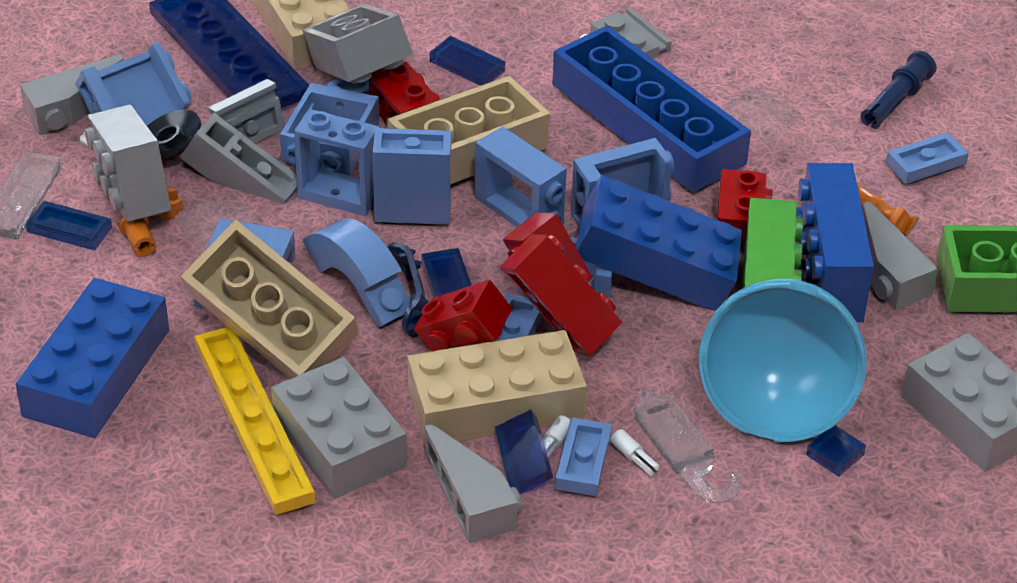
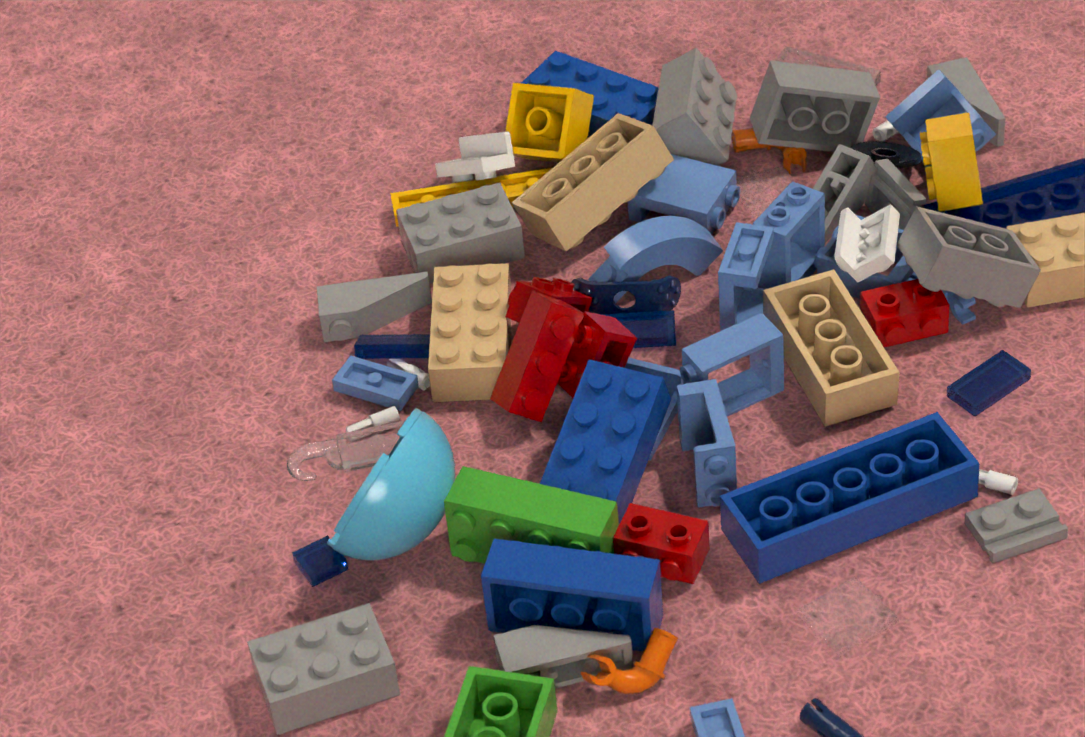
camera: 110 degrees right, 0 degrees up
none -> white bracket [435,131,515,182]
none -> yellow brick [505,83,594,163]
none -> light grey brick [652,47,737,166]
none -> white bracket [834,204,900,282]
none -> yellow brick [920,112,983,211]

